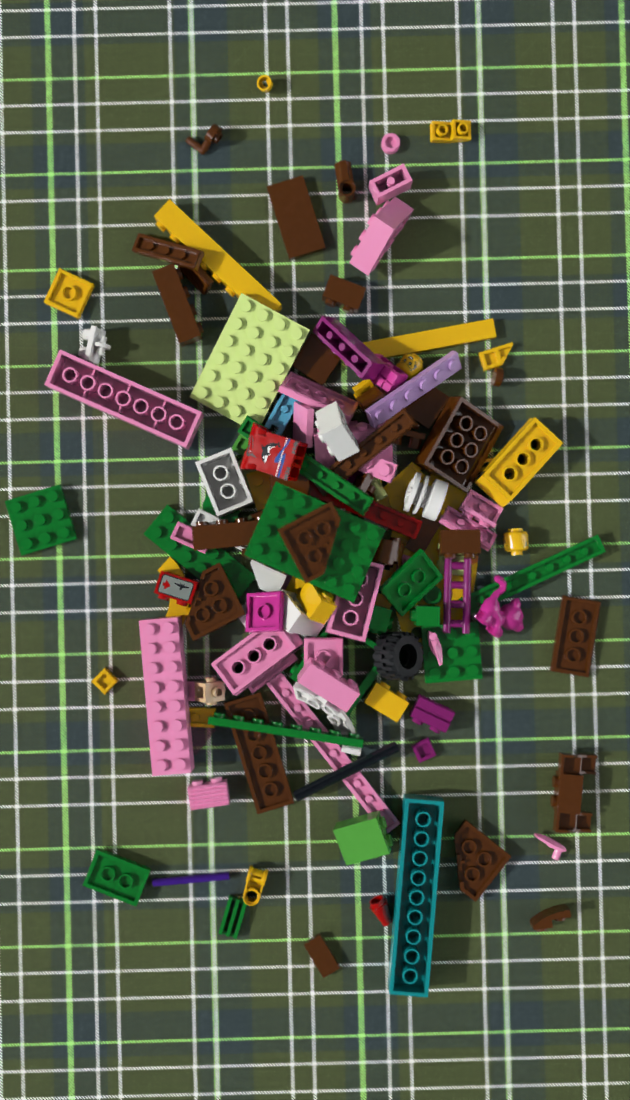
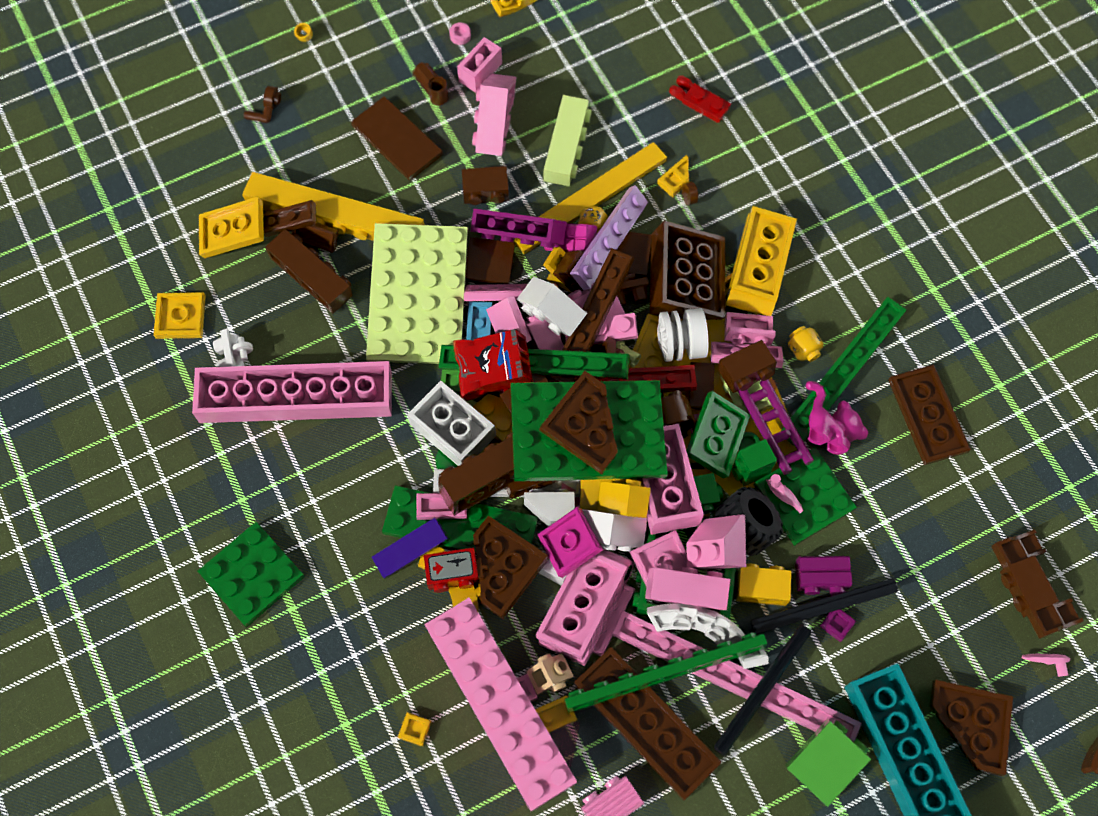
camera: 25 degrees left, 20 degrees down
none -> yellow plate [199,197,264,258]
none -> dark purple tile [372,517,449,579]
none -> yellowish green brick [544,95,592,186]
none -> red hinge [669,75,731,123]
none -> bright pink slope [687,515,746,570]
none -> black axle [751,578,898,634]

